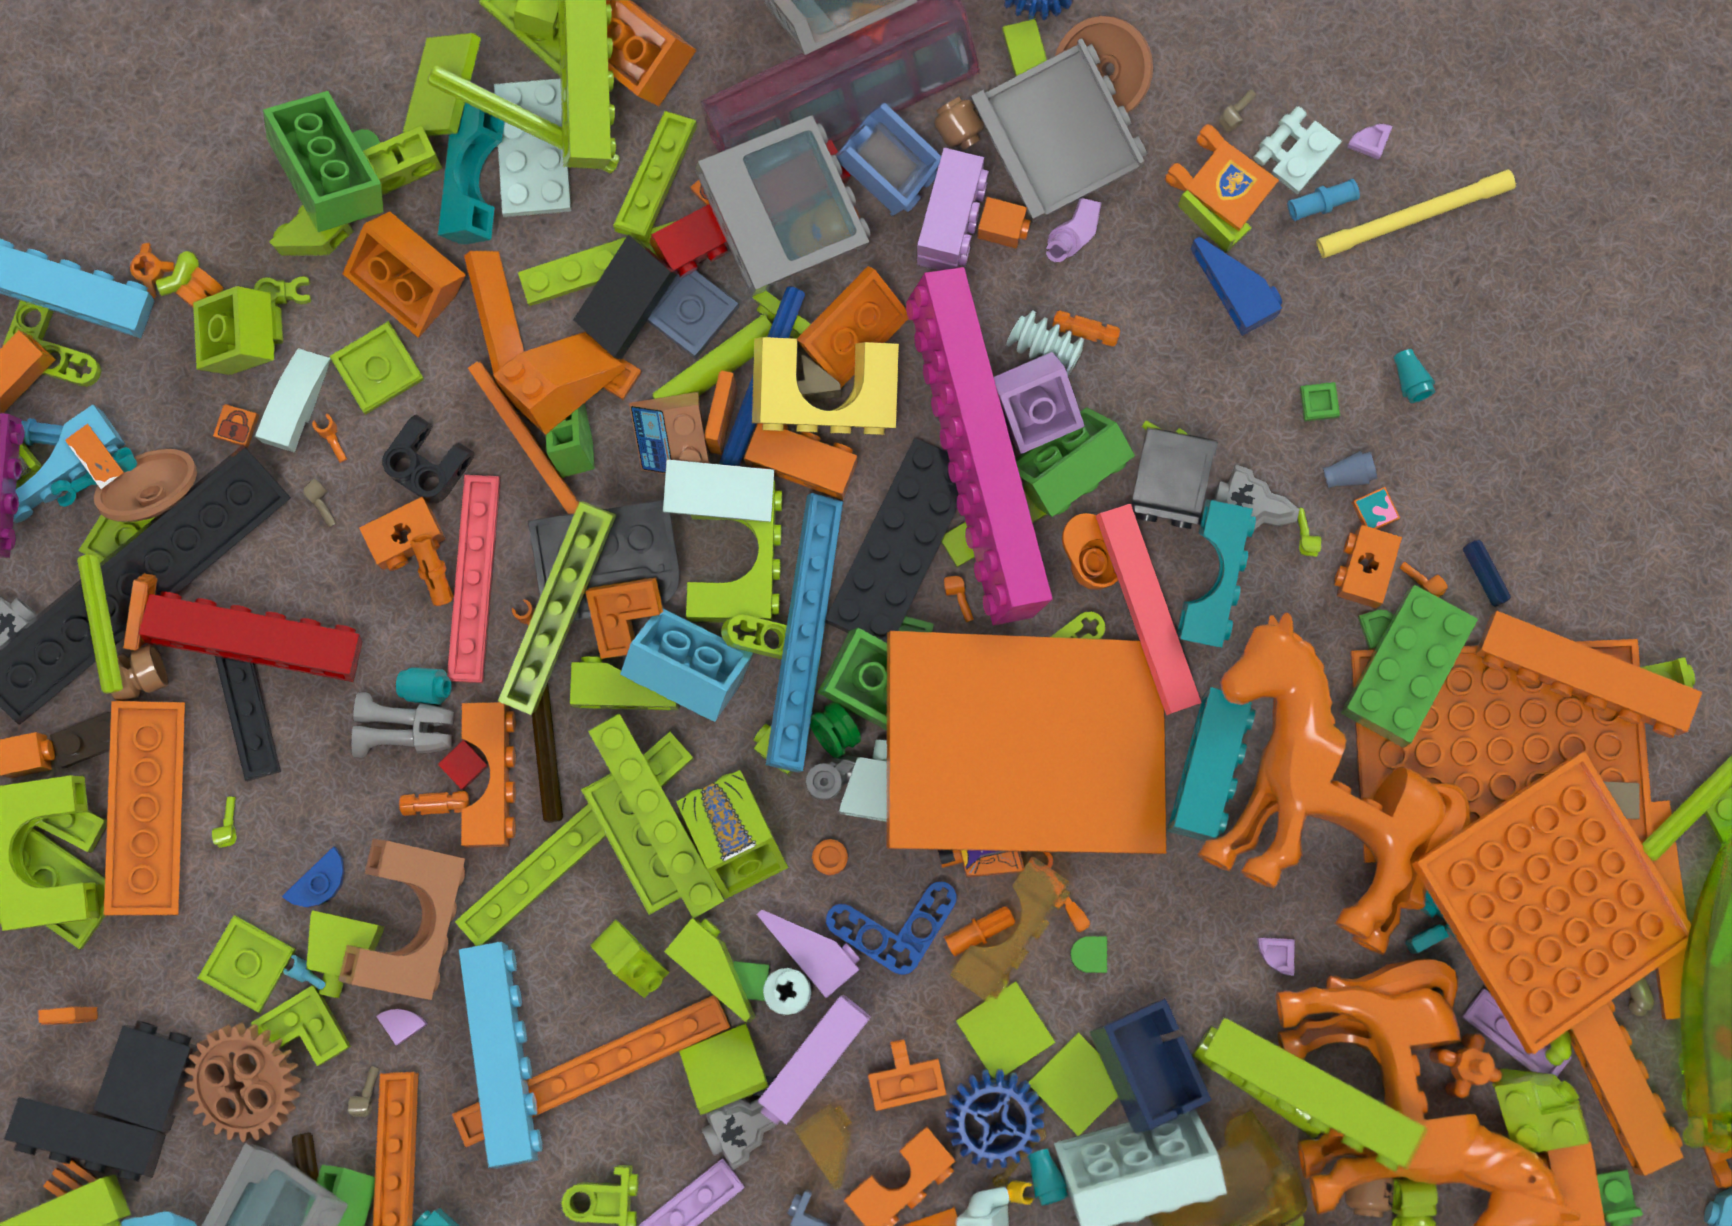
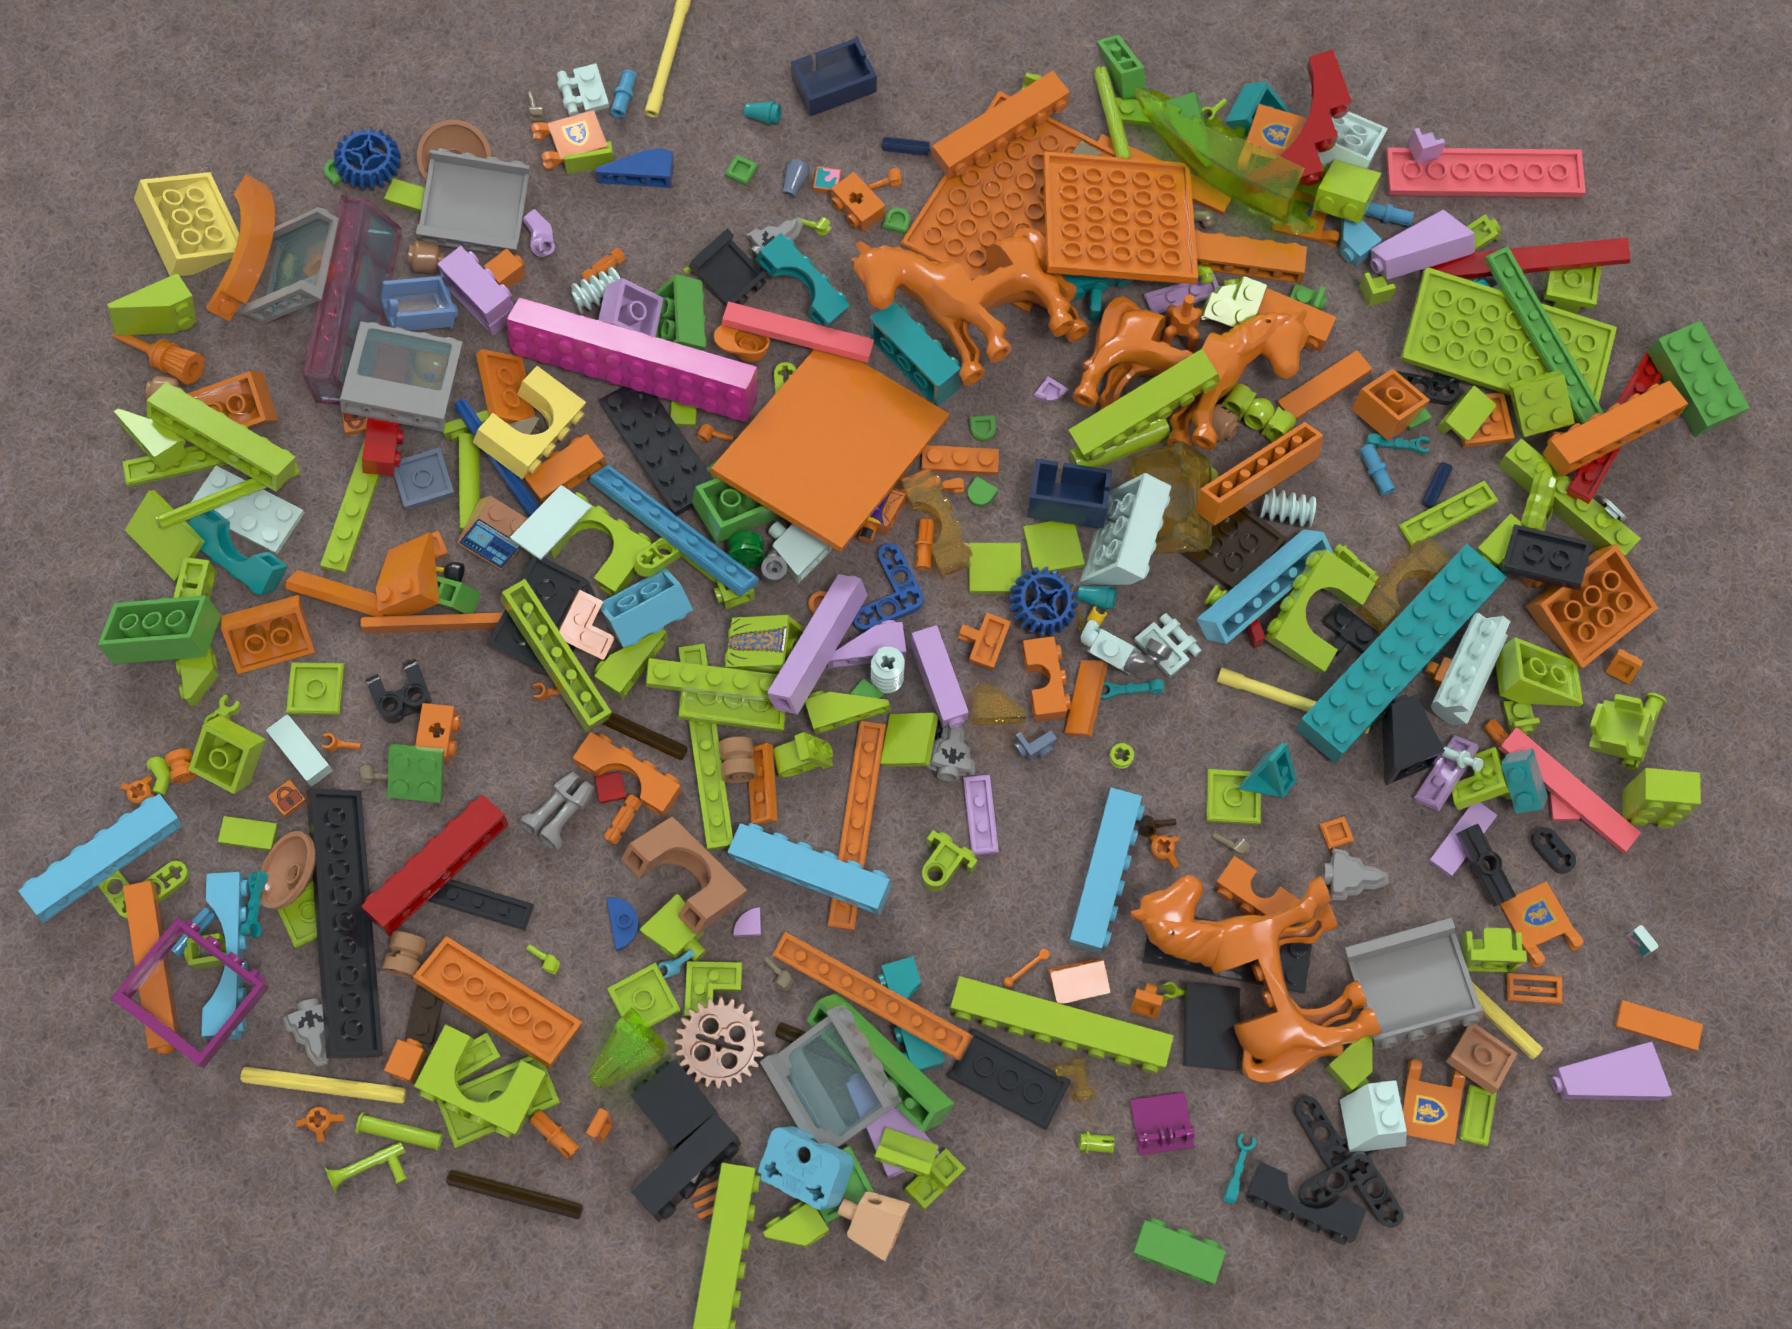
camera: 65 degrees left, 10 degrees down
orange sticker [65,423,124,489] -> none
lime axle [77,554,123,694] -> none
orange tile [123,573,157,651] -> none
teal brick [396,667,452,704] -> none
orange pin [410,534,454,606] -> none
coral tile [447,475,500,683] -> none
black tile [573,235,677,360] -> none
lime tile [613,111,697,241] -> none
orange tile [704,370,738,455] -> none
bright green brick [1341,584,1478,748] -> none
lavender tile [1347,124,1393,160] -> none
none -> lime tile [218,816,278,851]
none -> bright green plate [387,744,445,803]
none -> black hinge [436,562,465,582]
none -> orange axle [530,1110,580,1160]
none -> clear neon green slope [589,1007,670,1088]
none -> medium nougat wheel [718,736,757,784]
none -> orange tile [748,743,778,826]
none -> lavender brick [767,574,868,715]
none -> dark blue piece [791,37,877,116]
none -> orange plate [921,445,999,475]
none -> bright green tile [969,415,996,442]

